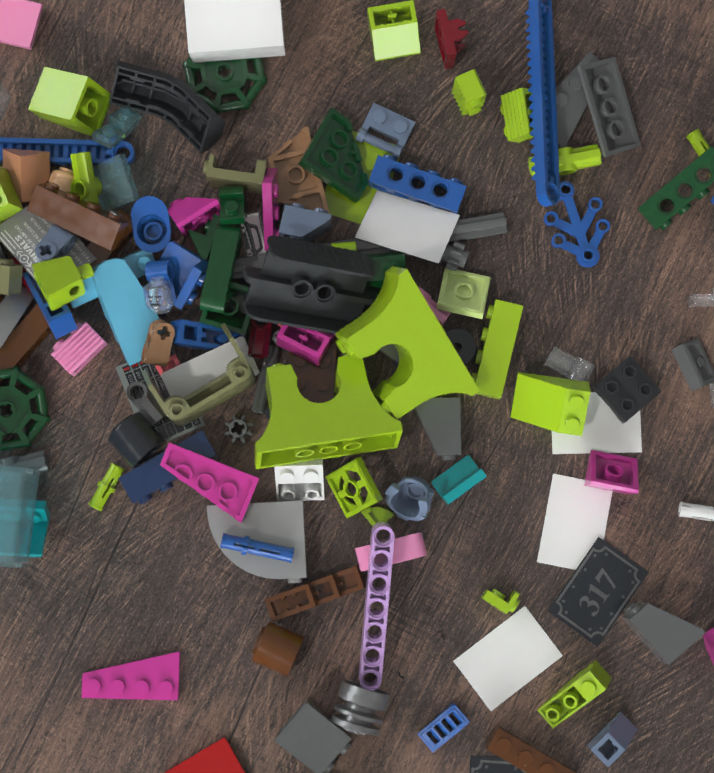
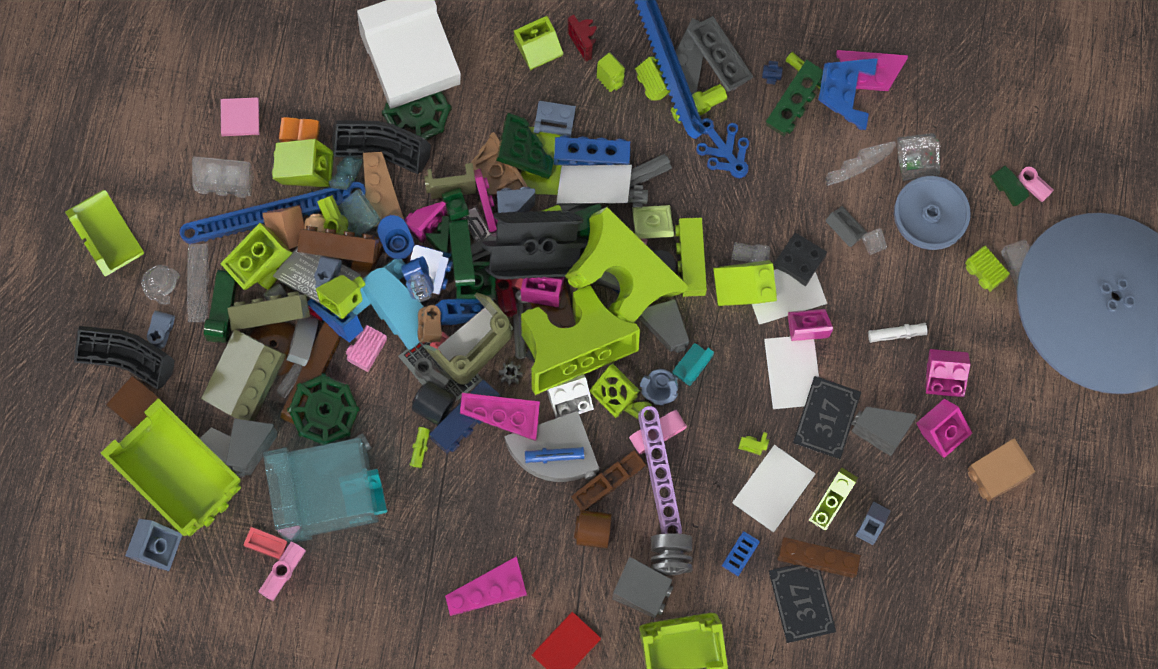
camera: 20 degrees left, 10 degrees down
none -> orange brick [279,117,320,143]
none -> medium nougat wing [363,152,404,228]
none -> dark blue gear [762,61,782,85]

